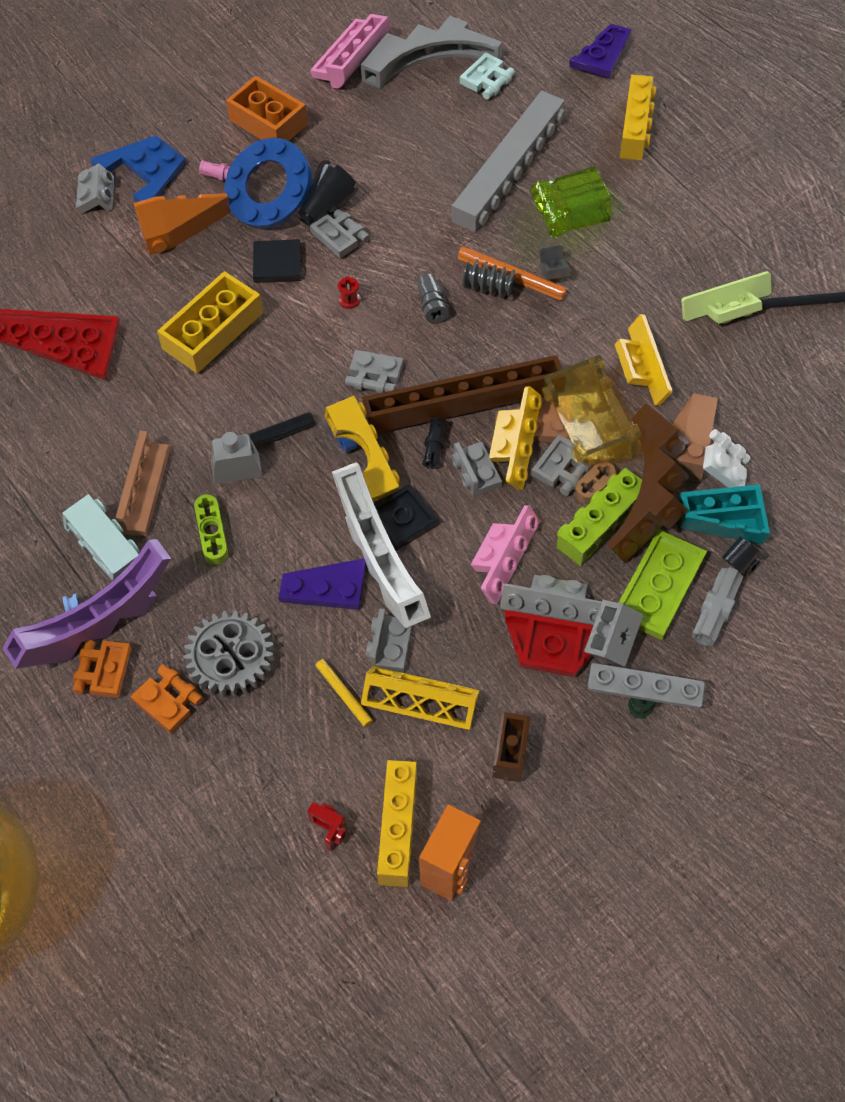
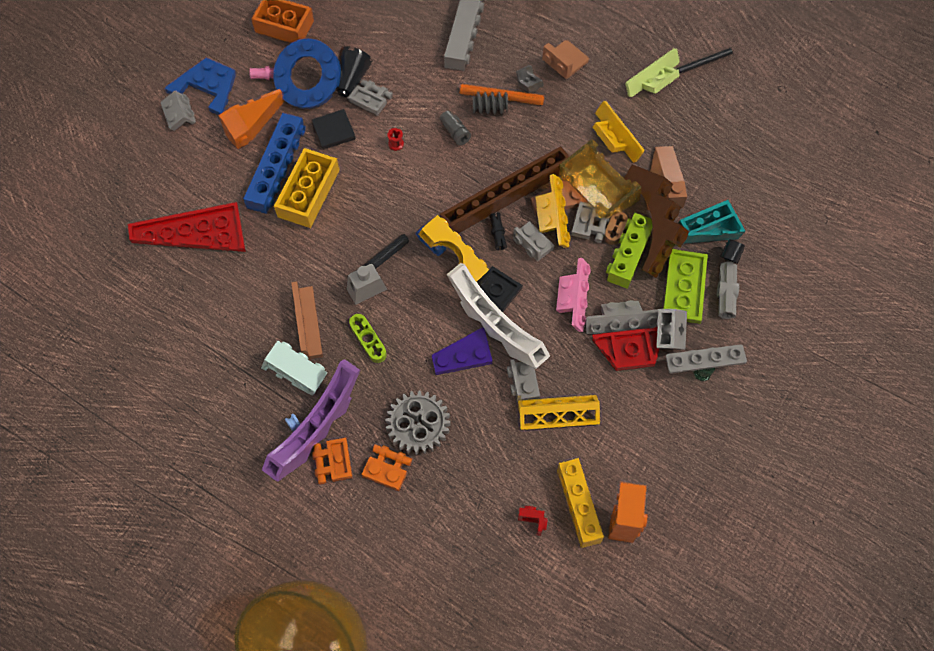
camera: 20 degrees left, 5 degrees up
yellow bar [315,659,373,728] -> none
light grey plate [345,350,403,394] -> none
reddish brown brick [493,712,531,782] -> none
clear neon green piece [530,166,612,237] -> none
white plate [703,429,750,487] -> none
none -> blue brick [243,113,306,214]
none -> nougat bracket [542,40,589,79]

